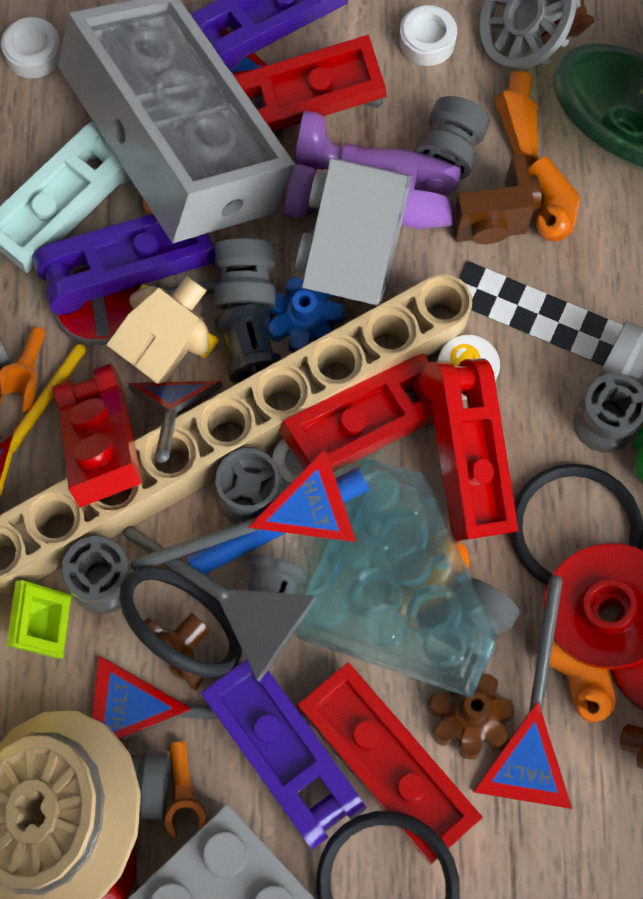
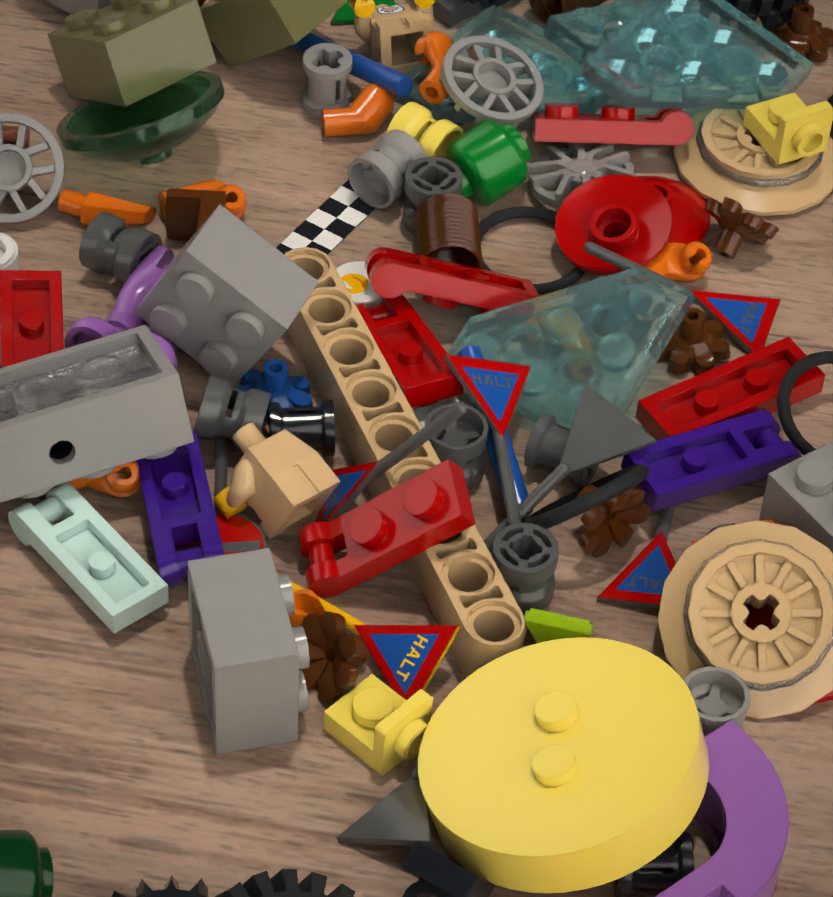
camera: 80 degrees left, 25 degrees down
none -> reddish brown piece [414,193,483,269]

